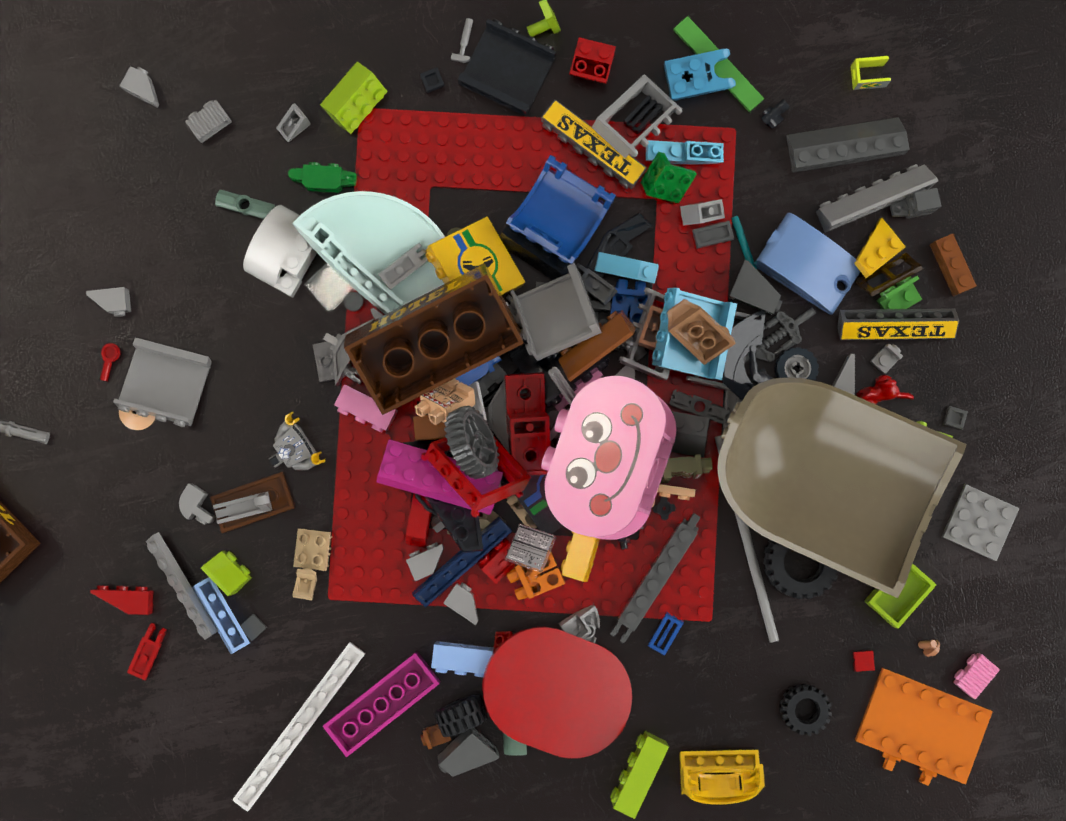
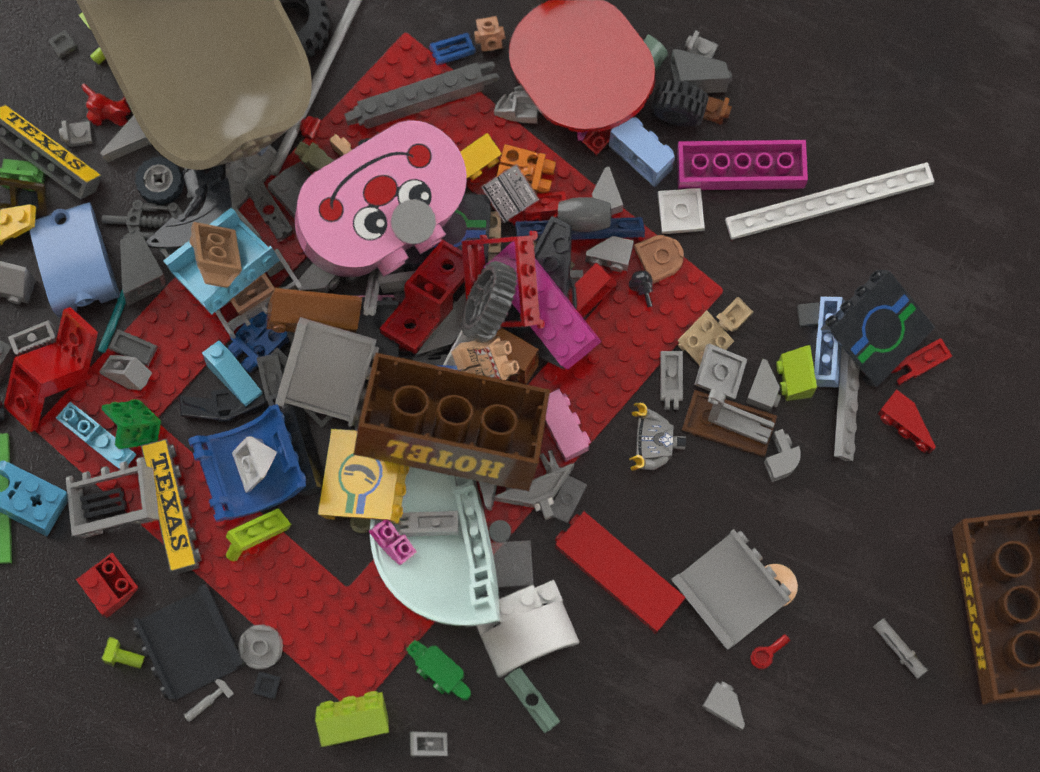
camera: 145 degrees left, 10 degrees down
none -> red bracket [4,307,98,432]
none -> light grey brick [8,320,57,357]
none -> lime piece [226,508,291,561]
none -> white slope [232,436,277,493]
none -> light grey tile [238,624,283,669]
none -> red plate [300,116,322,140]
none -> dark pink slope [369,520,417,565]
none -> light grey tile [391,199,436,245]
none -> nougat brick [474,16,505,52]
none -> red brick [555,512,686,634]
none -> dark grey piece [558,197,611,232]
none -> black piece [629,270,653,308]
none -> nougat tile [634,235,684,284]
none -> white plate [658,188,705,234]
none -> light grey hinge [660,351,683,410]
none -> light grey bracket [685,31,718,58]
none -> light grey tile [694,344,747,400]
none -> light grey slope [746,359,781,412]
none -> black panel [821,270,935,387]

